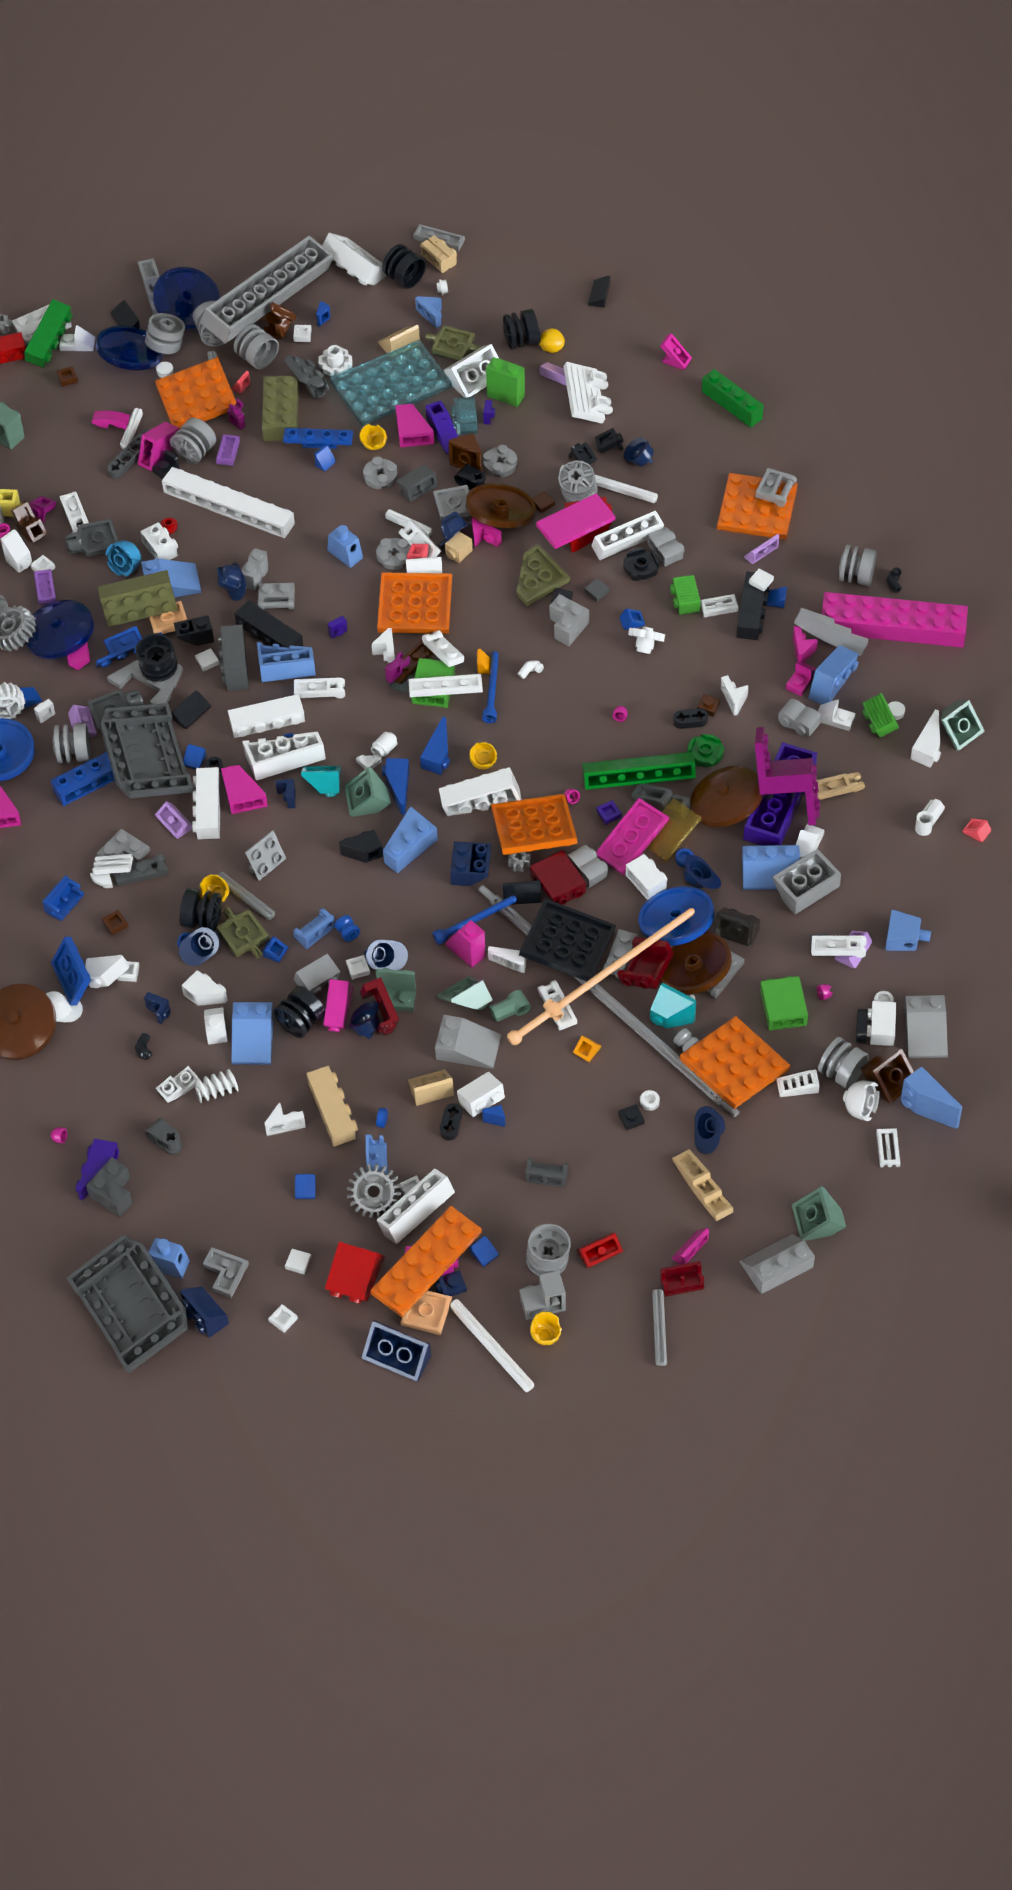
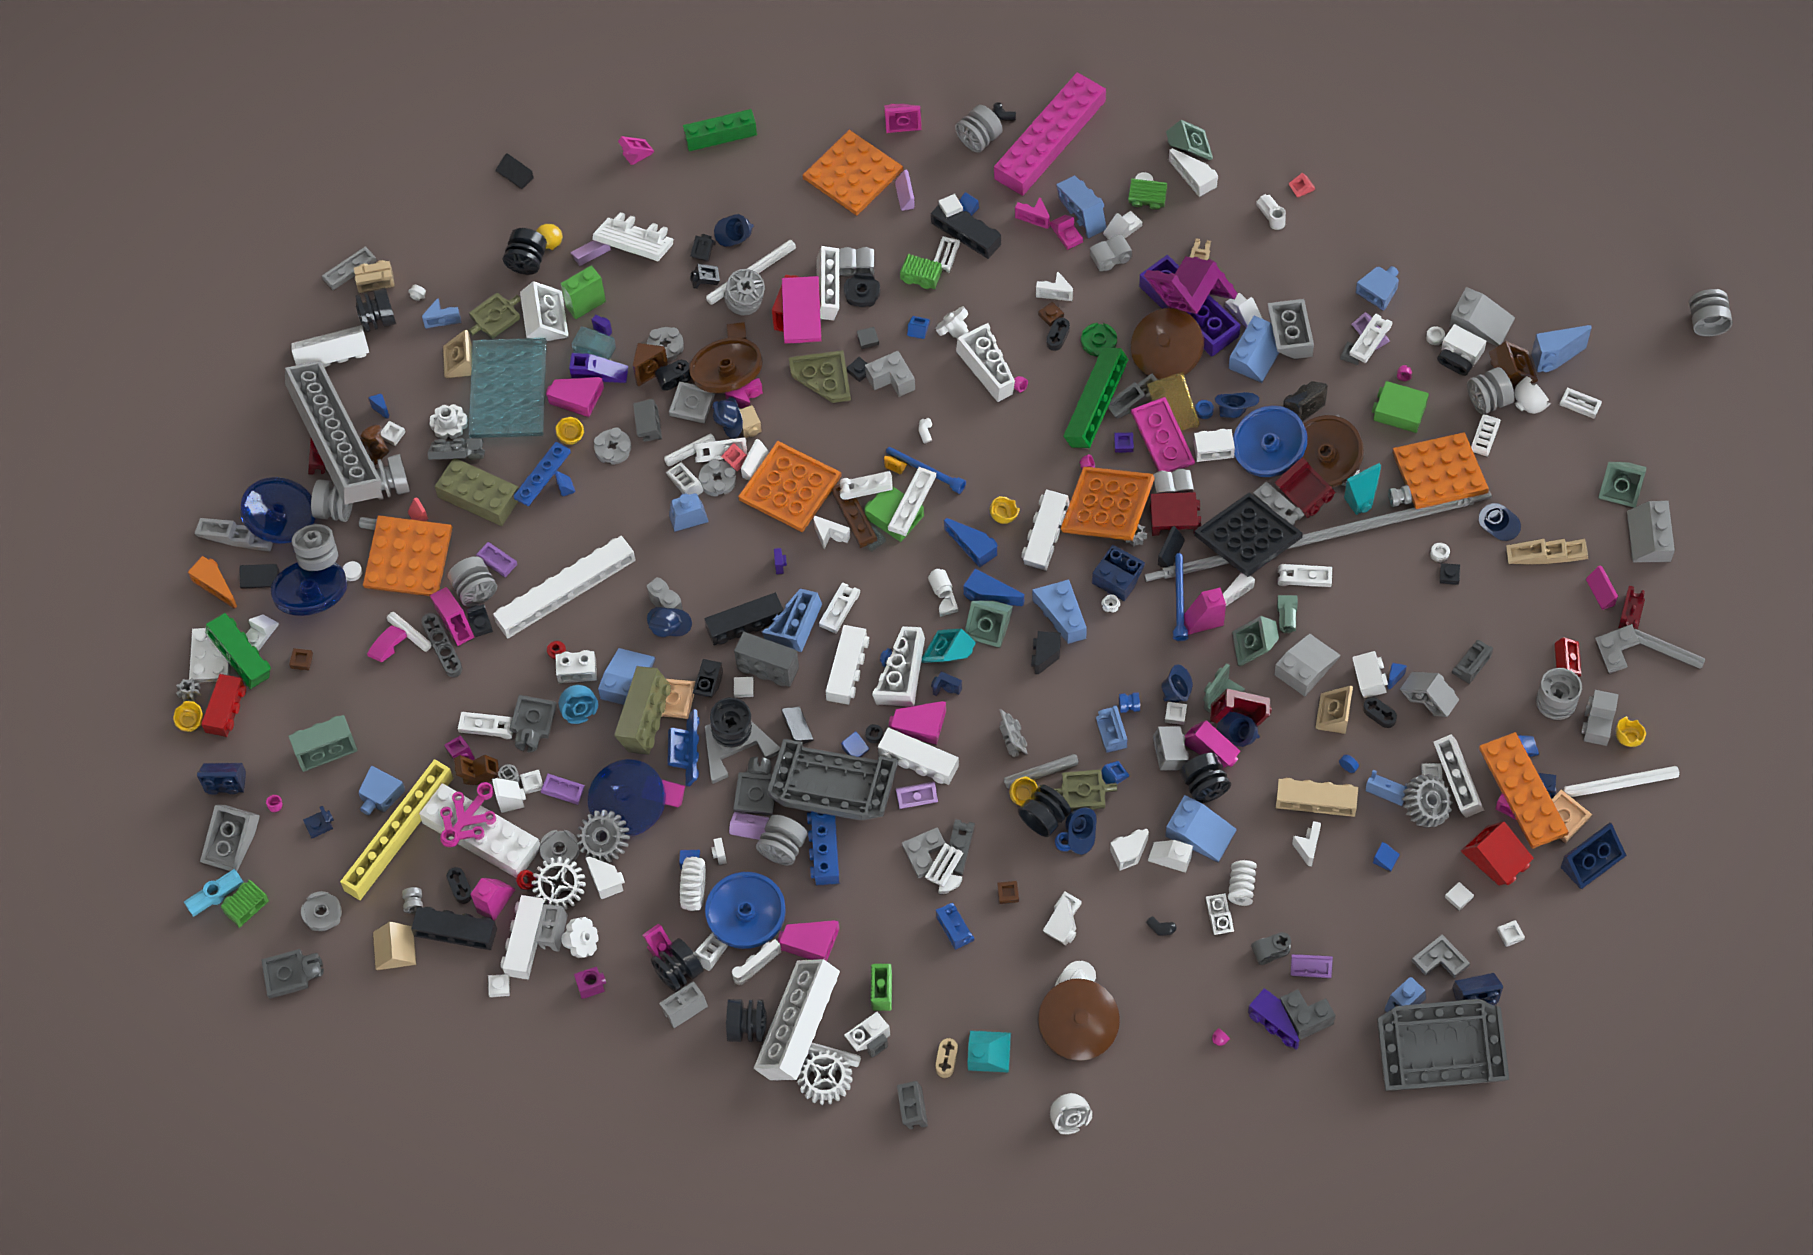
camera: 60 degrees left, 5 degrees up
blue plate [51,937,91,1006] -> none
dark blue bracket [144,992,171,1024] -> none
magenta plate [227,398,246,430] -> none
light grey plate [258,583,295,610] -> none
magenta plate [385,652,410,684] -> none
light nougat bar [507,908,695,1045] -> none
light orange slope [572,1036,601,1062] -> none
light grey plate [755,468,797,507] -> none
light grey slope [794,608,868,656] -> none
none -> orange slope [188,556,237,609]
none -> light grey wheel [498,764,520,784]
none -> white slope [666,462,703,495]
none -> dark pink slope [884,104,922,133]
none -> white wedge [956,323,1015,402]
none -> white plate [1101,595,1120,613]
none -> medium lavender plate [1290,954,1333,978]
none -> light grey brick [1400,672,1459,717]
none -> light grey plate [1595,624,1640,674]

